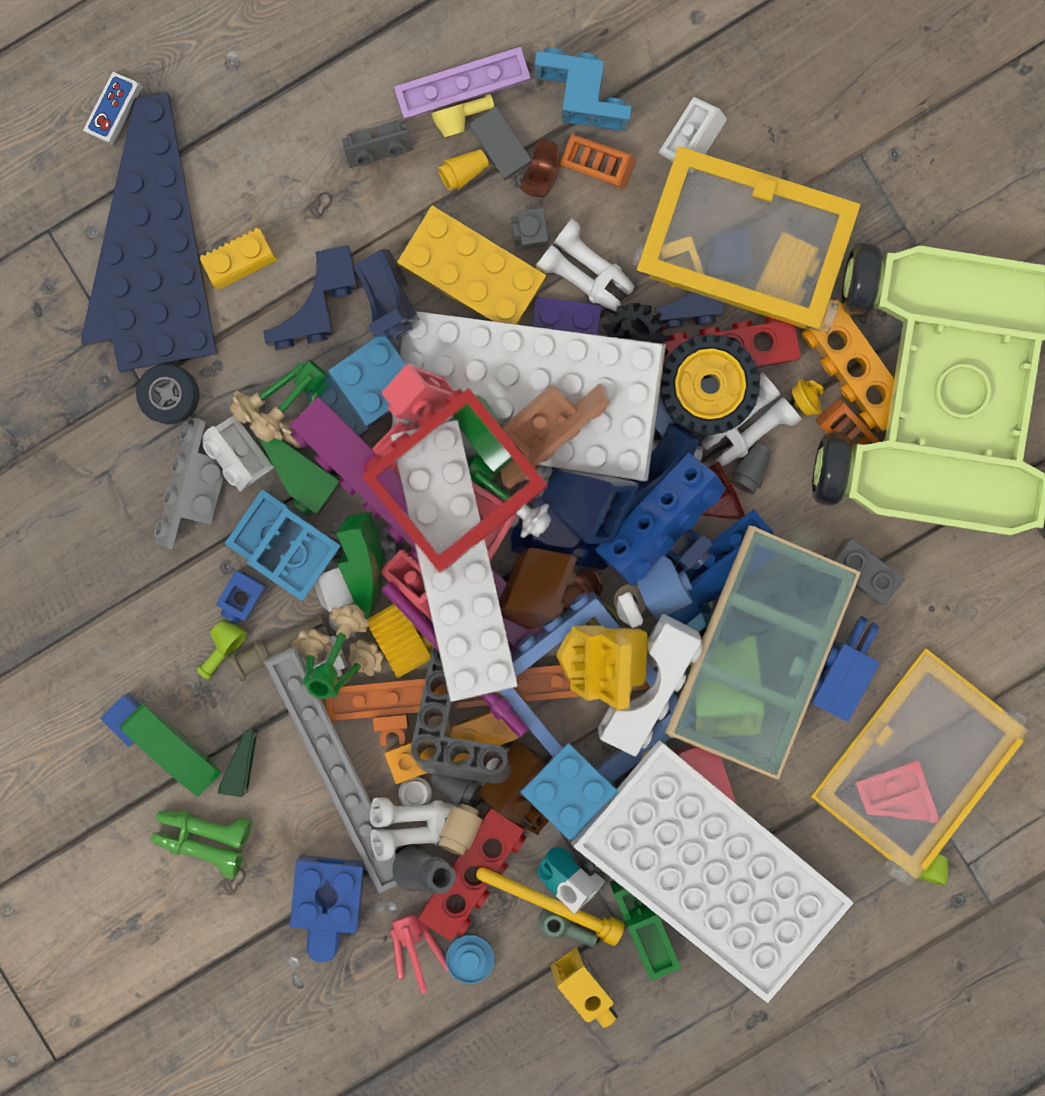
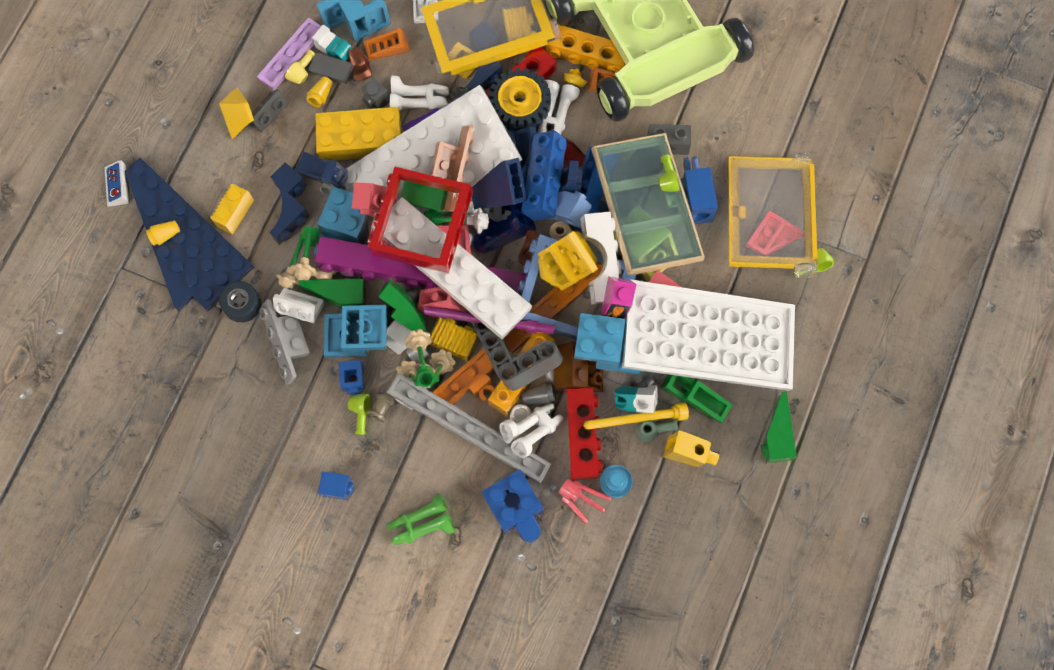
camera: 30 degrees left, 15 degrees down
green slope [119,703,221,797] -> none
dark green slope [217,728,258,797] -> none
dark grey plant [392,845,456,894] -> none
tan brick [439,804,482,856] -> none
reddish brown slope [499,547,577,630] -> none
white tile [616,592,643,628] -> none
dark grey cone [731,442,772,494] -> none
none -> yellow cone [146,220,180,246]
none -> yellow slope [219,88,254,140]
none -> leg [312,25,352,61]
none -> dark pink slope [601,276,637,319]
none -> lime bar [658,154,680,192]
none -> green slope [761,391,797,464]

